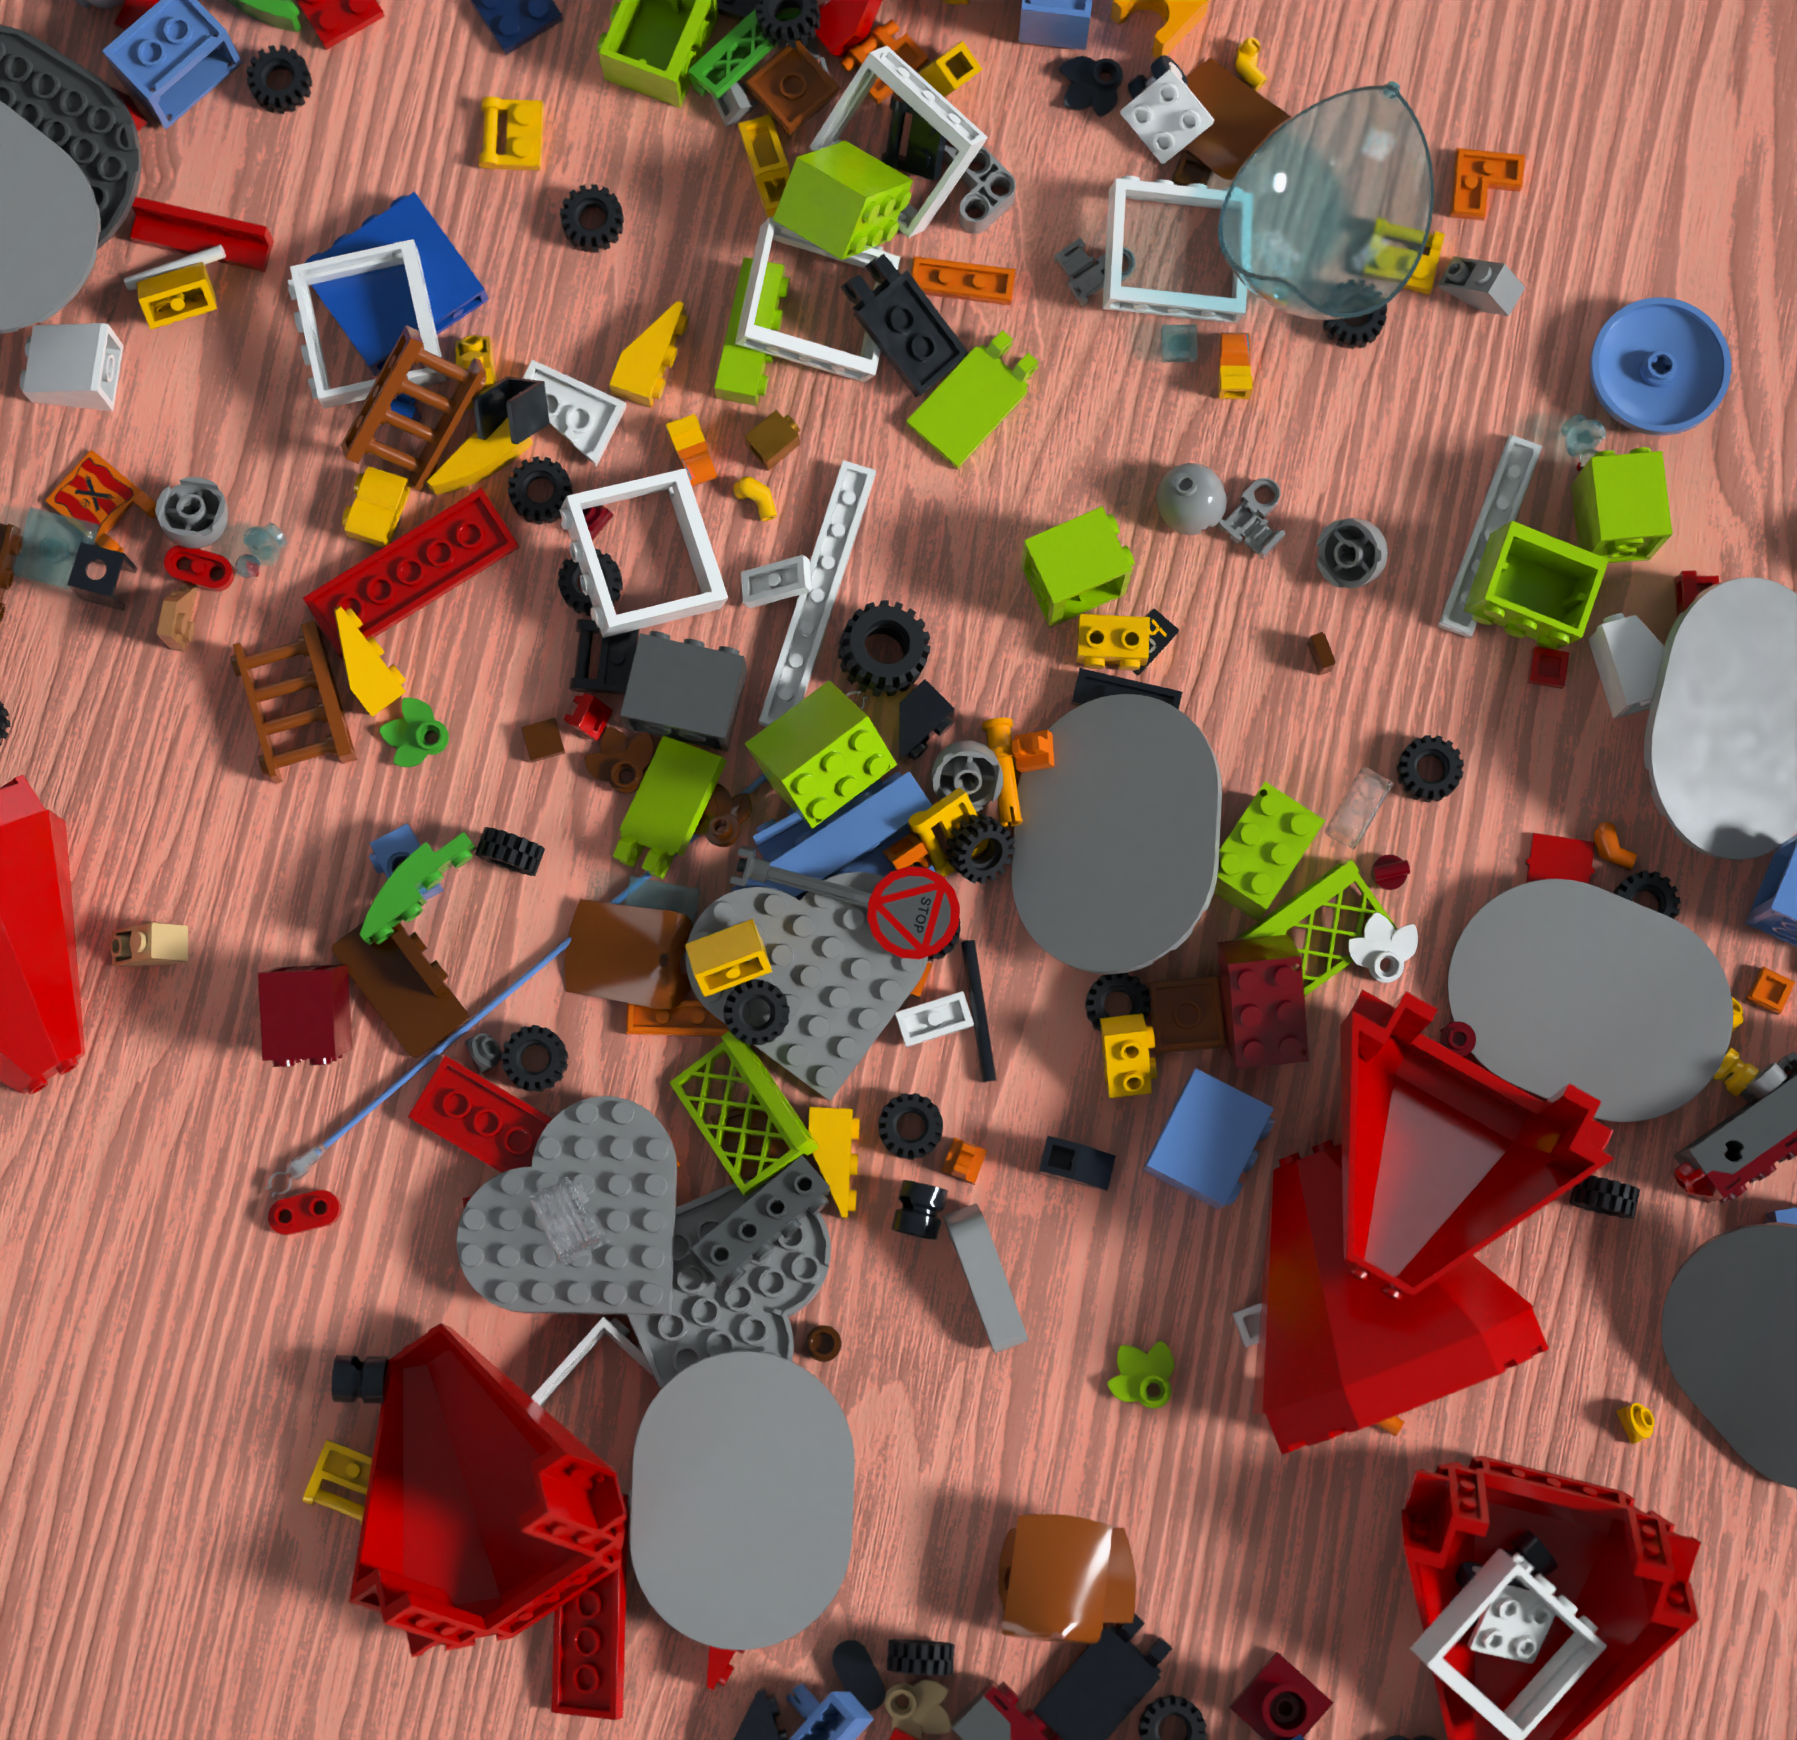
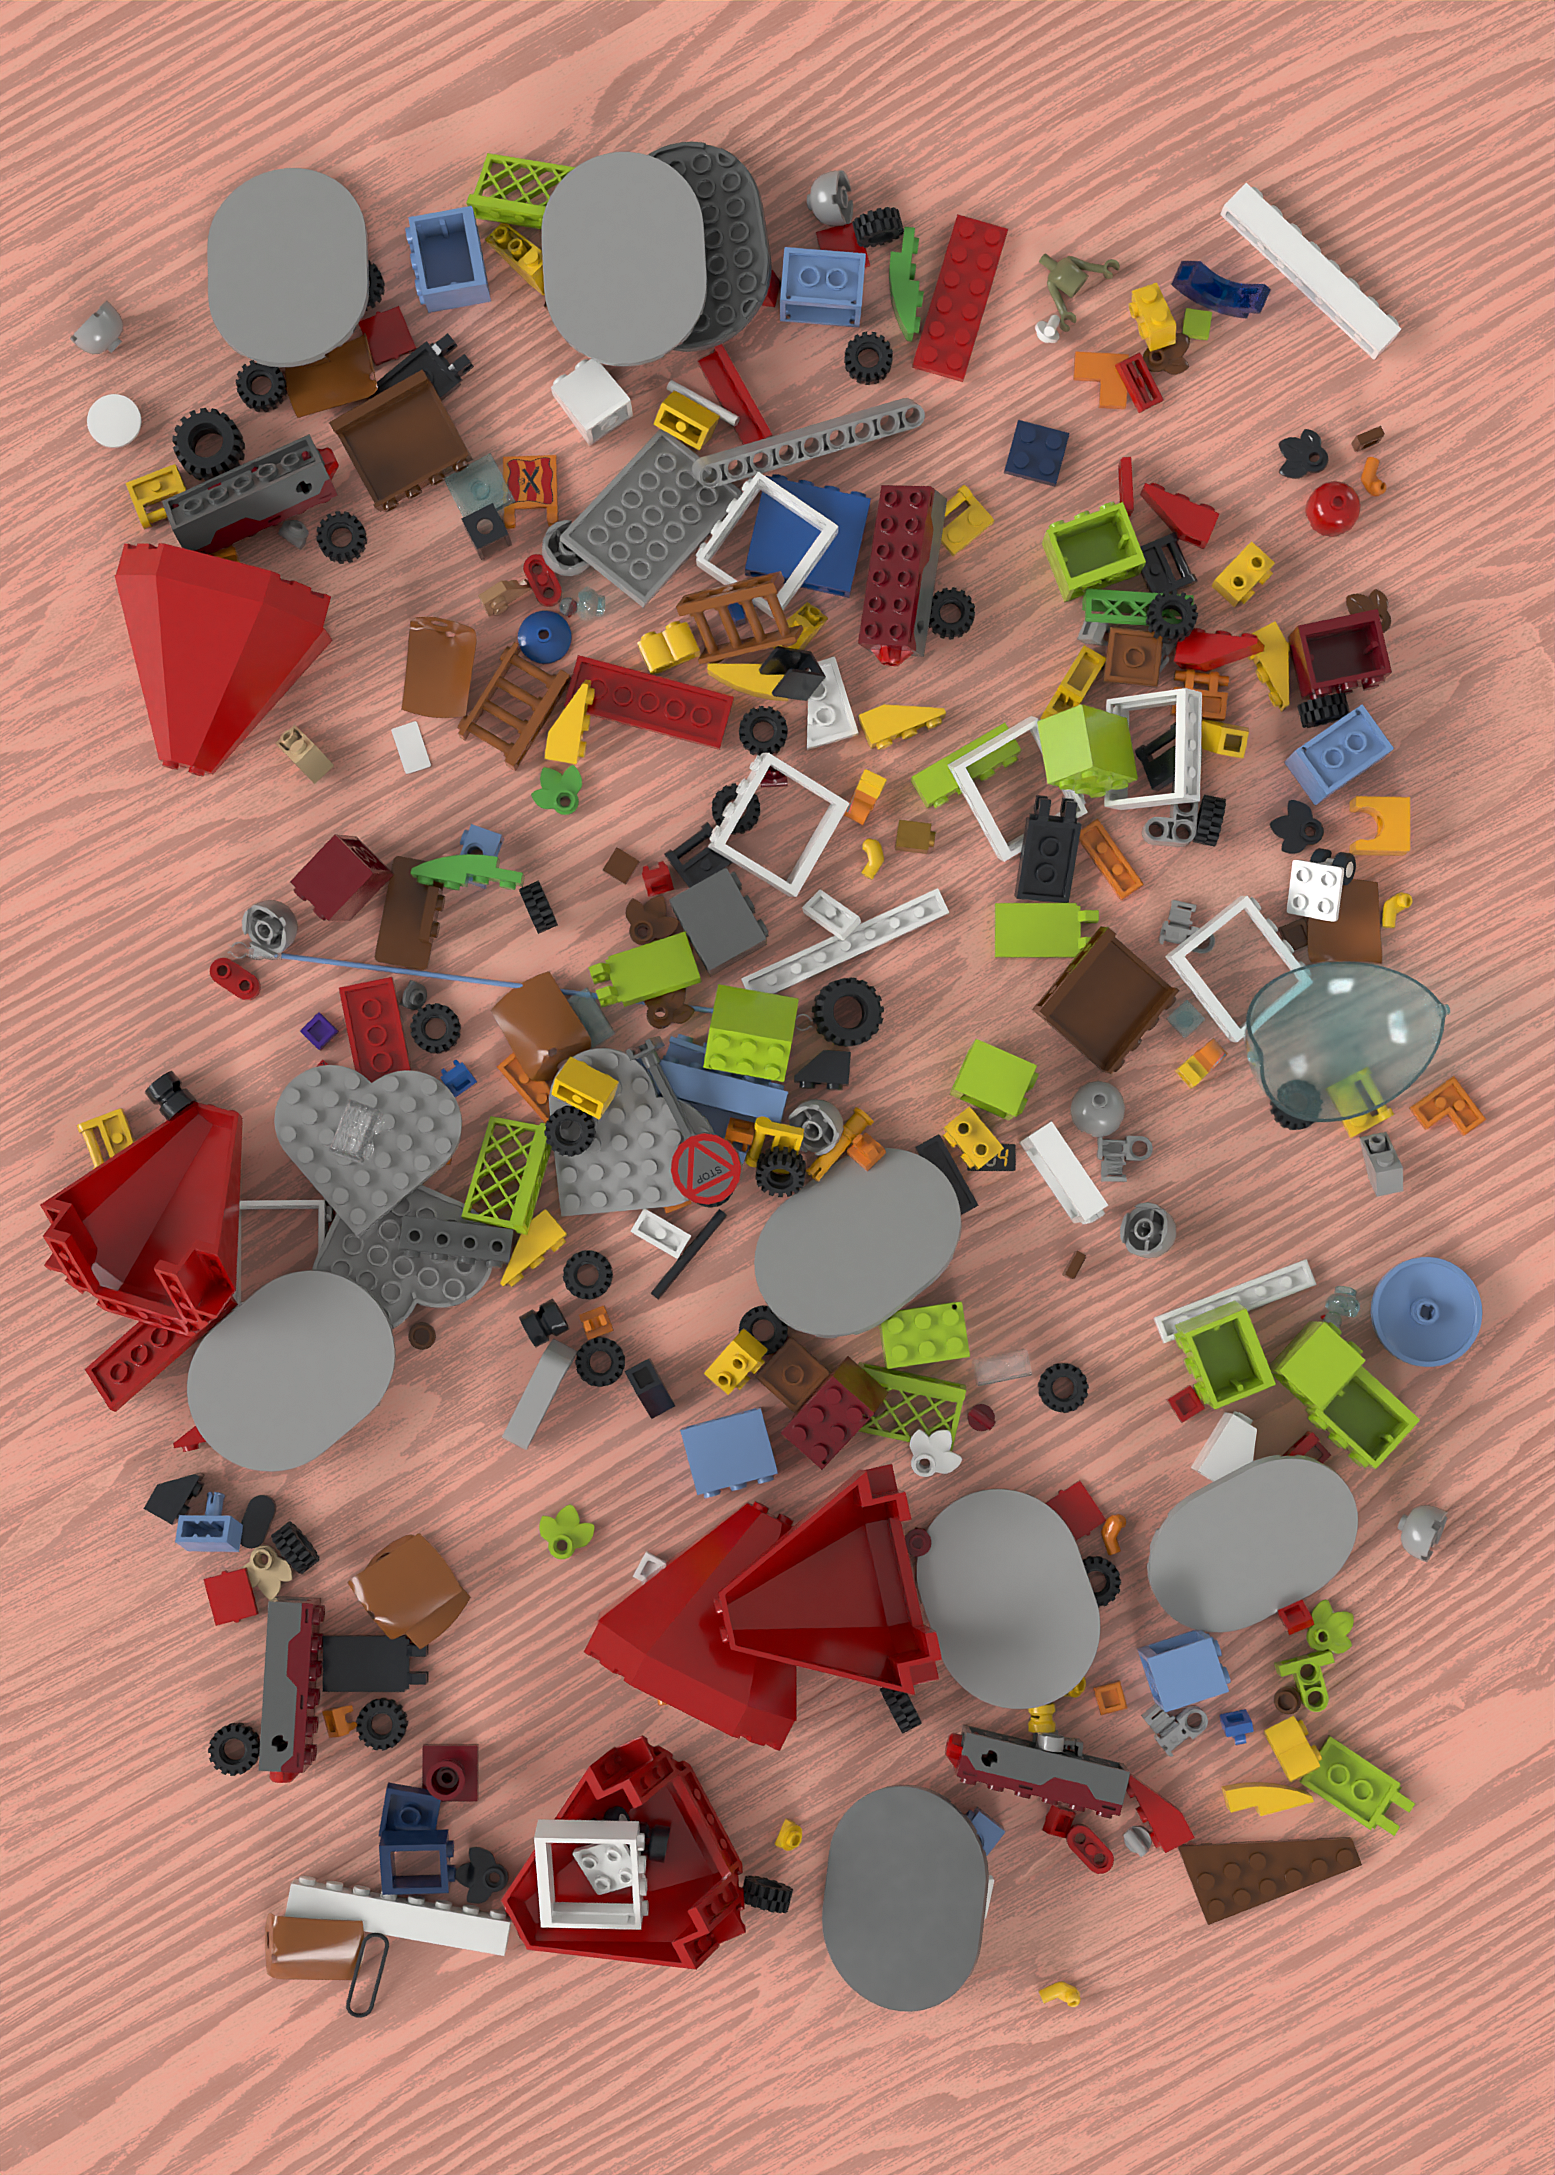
camera: 45 degrees right, 5 degrees up
none -> light grey cylinder [242,900,298,956]
none -> dark purple tile [300,1012,339,1051]
none -> white sticker [391,721,431,774]
none -> dark orange piece [401,617,477,718]
none -> blue tile [440,1060,477,1098]
none -> blue dish [518,611,572,664]
none -> light grey plate [560,429,743,608]
none -> black tyre [575,1337,625,1387]
none -> light grey beam [692,398,925,488]
none -> black tyre [742,1876,793,1913]
none -> dark red piece [858,485,947,667]
none -> white window [1019,1121,1108,1225]
none -> reddish brown panel [1032,926,1180,1074]
none -> black tyre [1193,794,1226,847]
none -> lime container [1305,1365,1420,1469]

